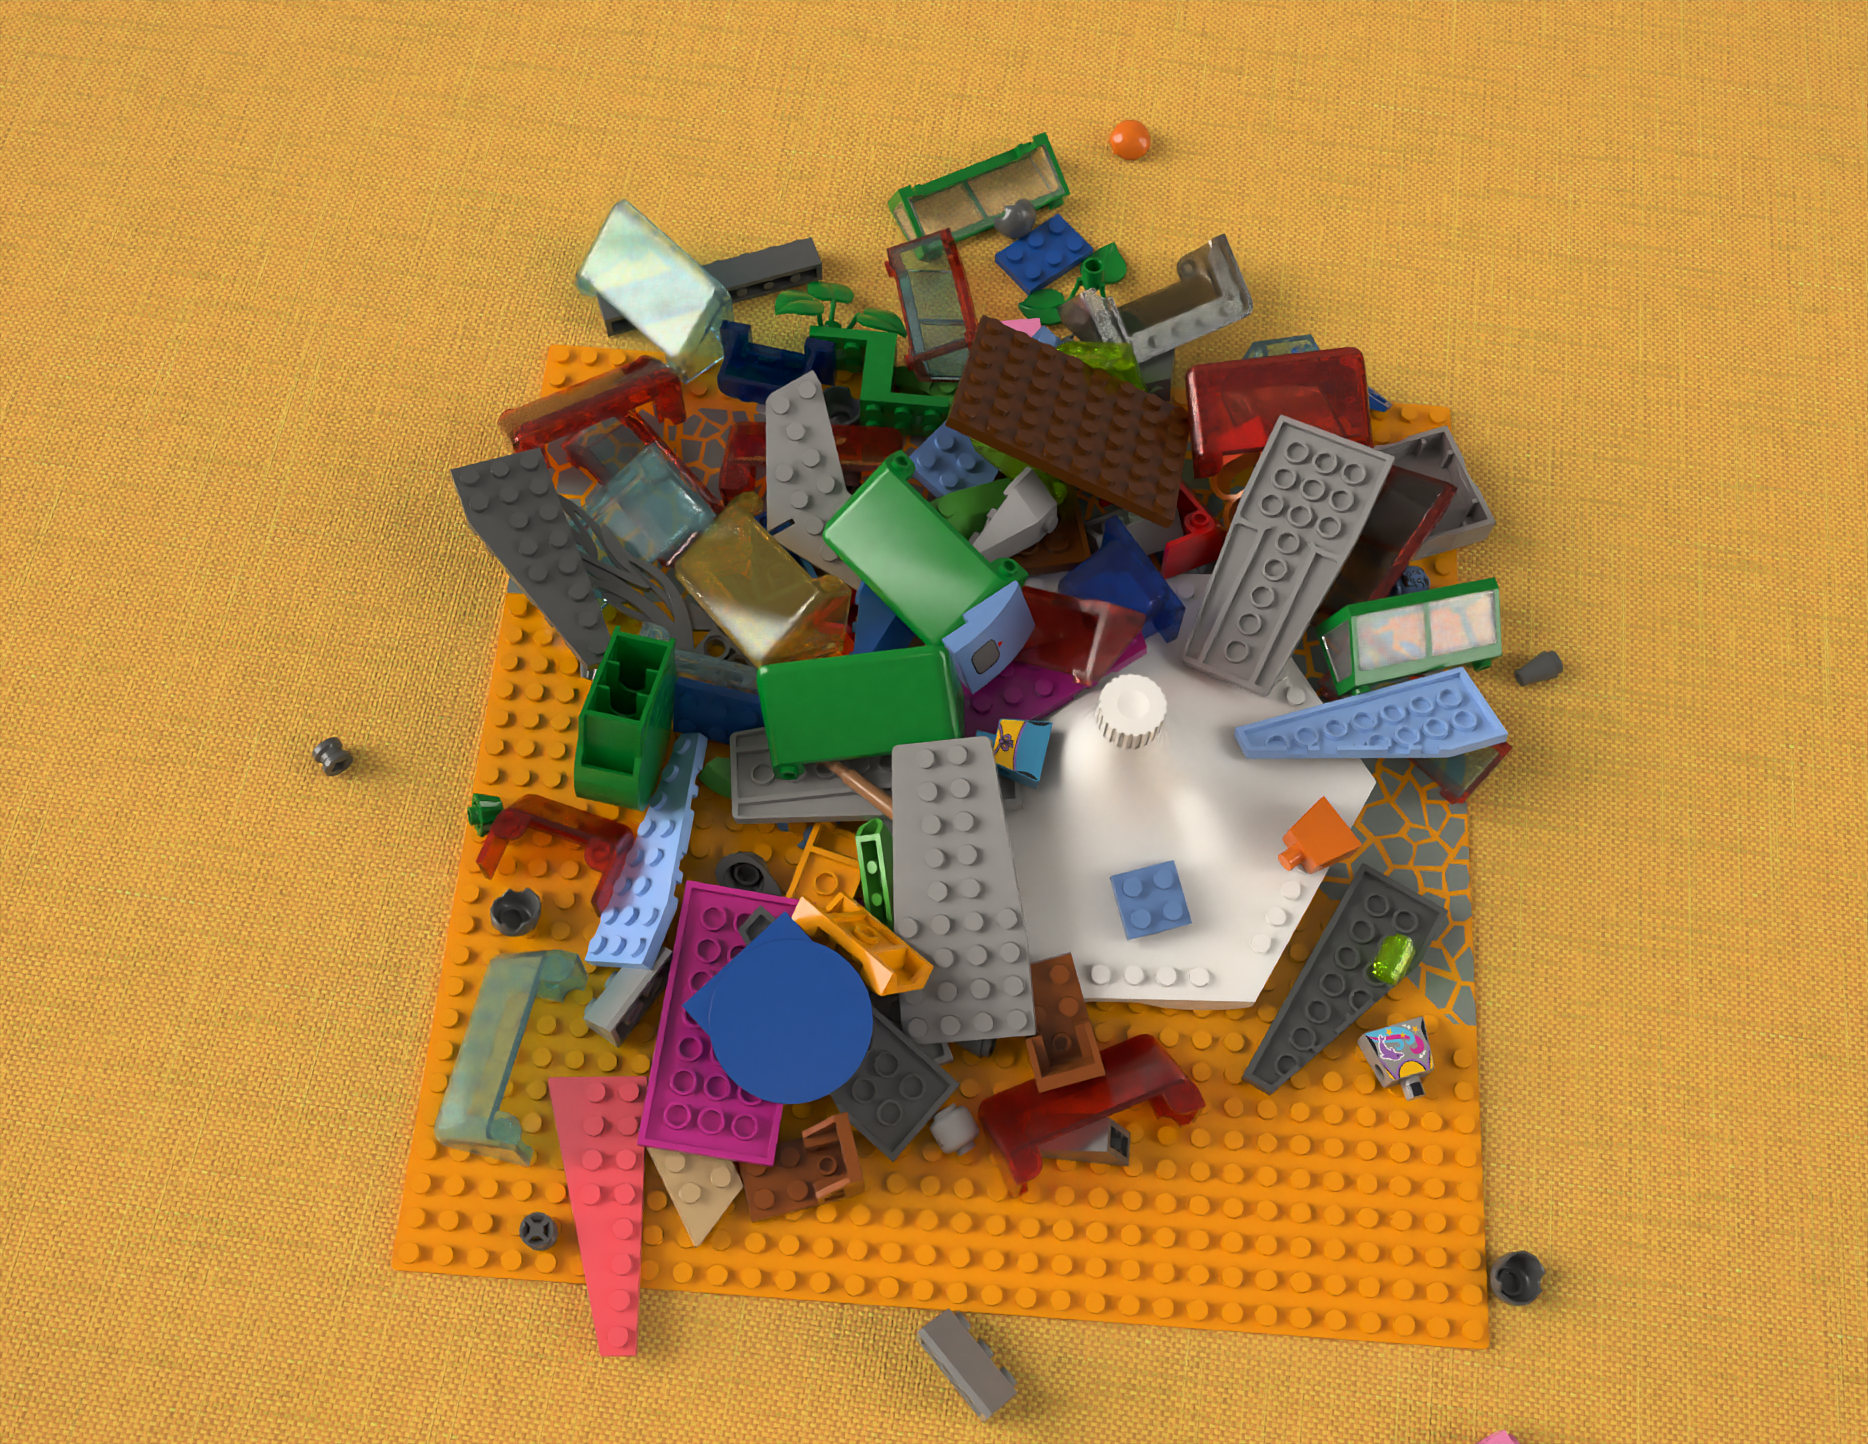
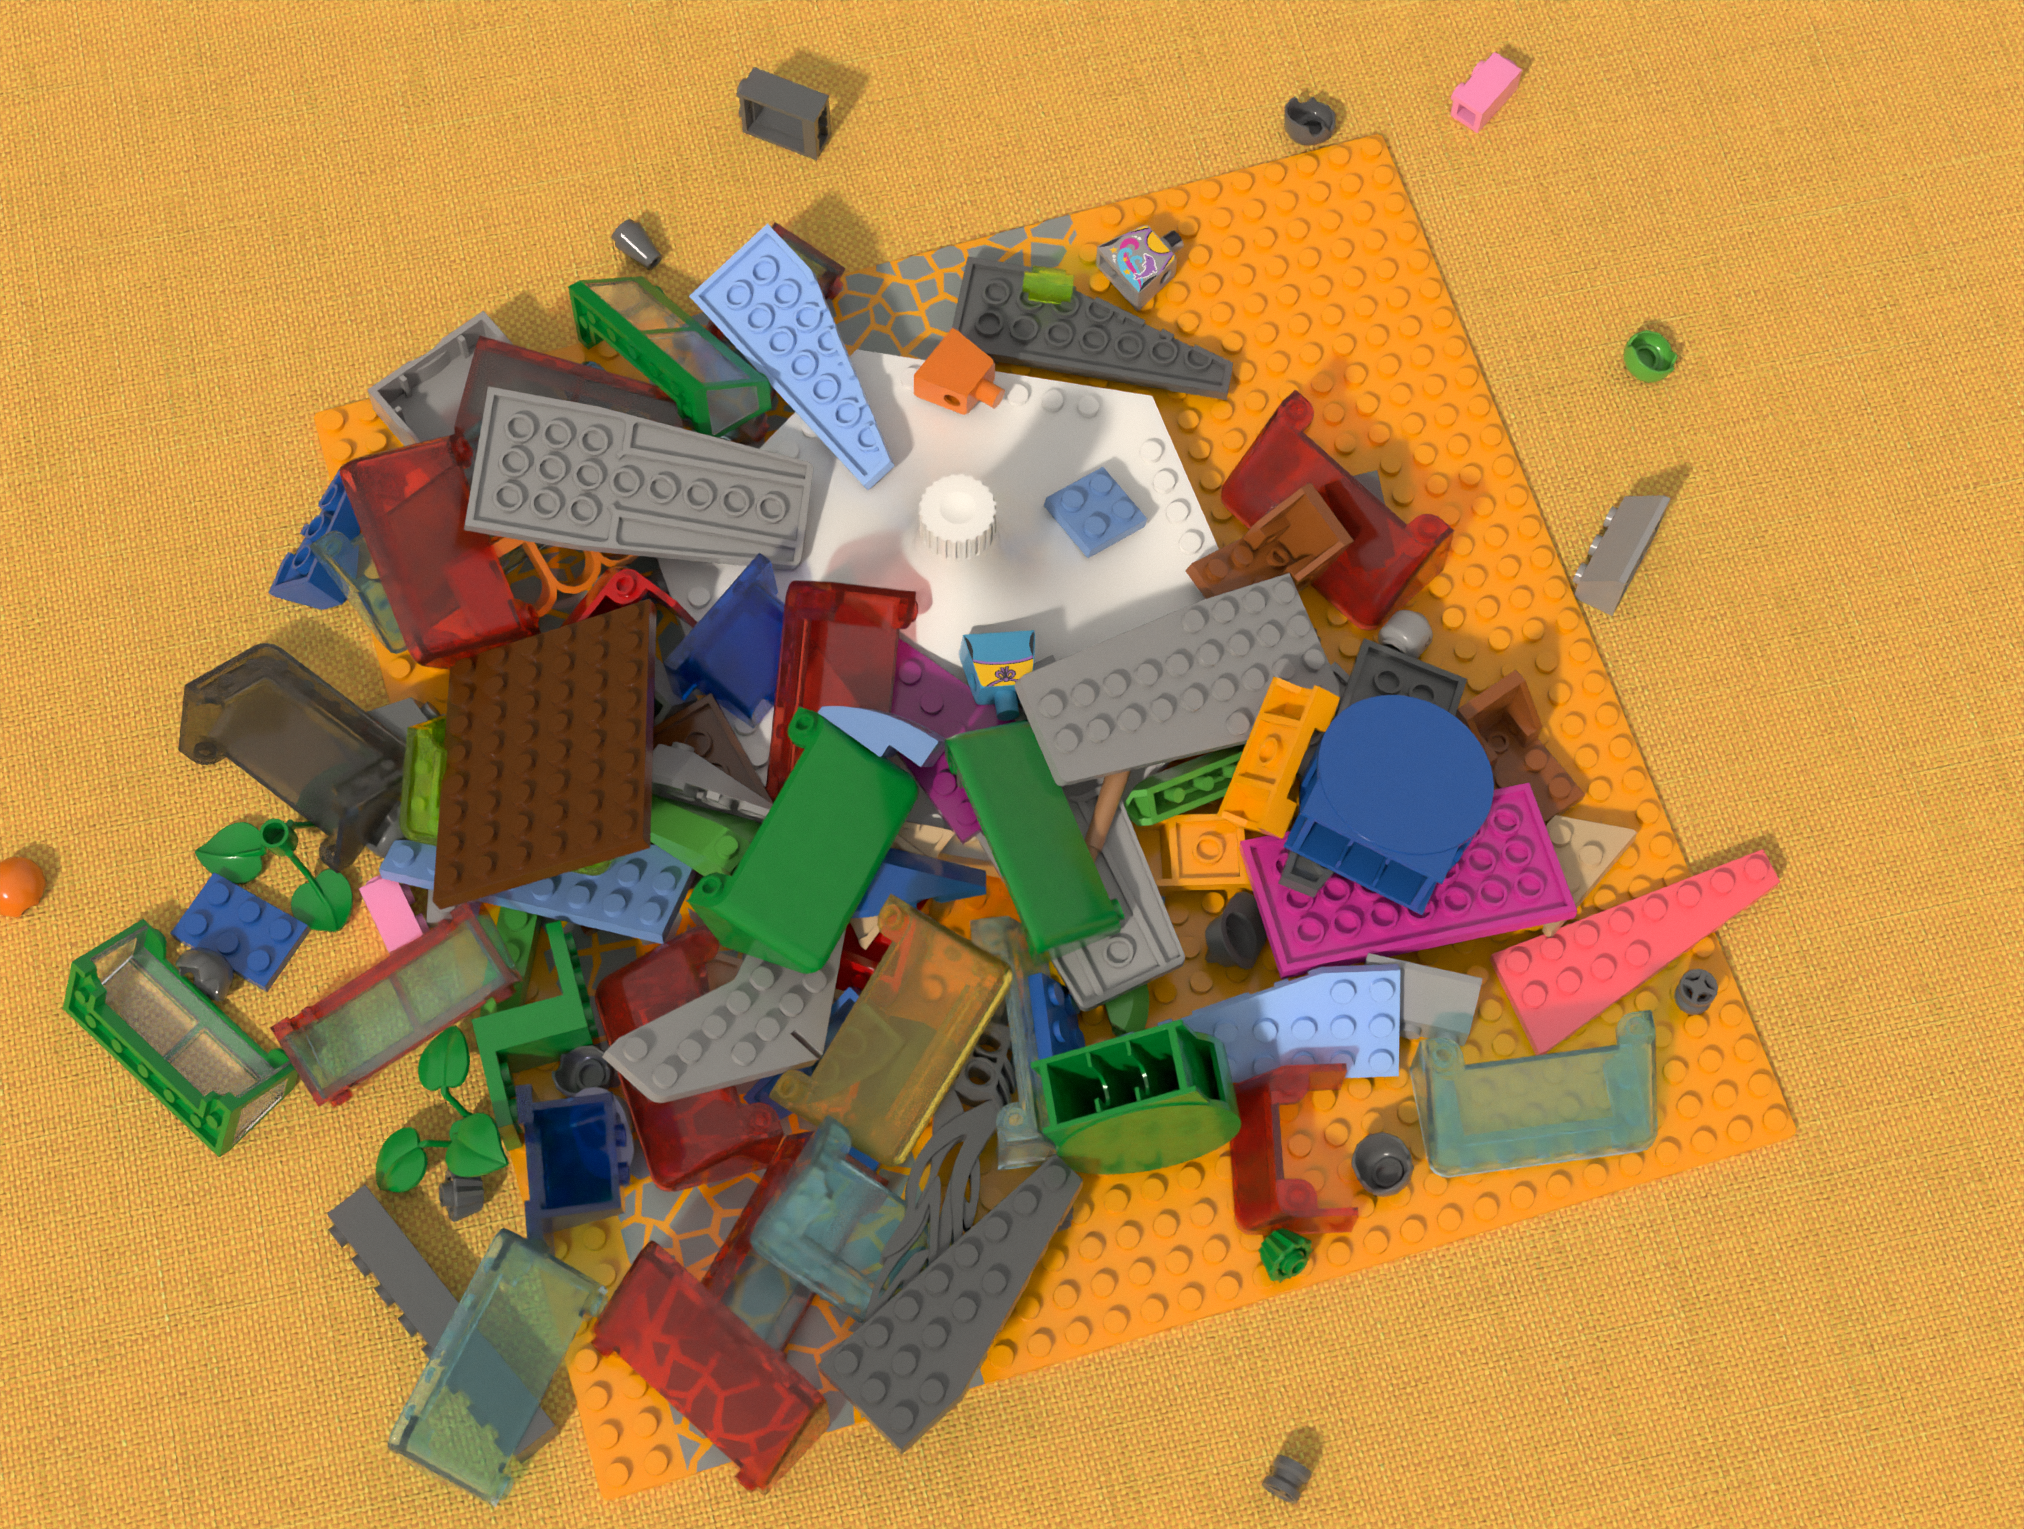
camera: 110 degrees left, 0 degrees up
none -> dark grey piece [439,1167,484,1222]
none -> dark grey window [736,67,831,161]

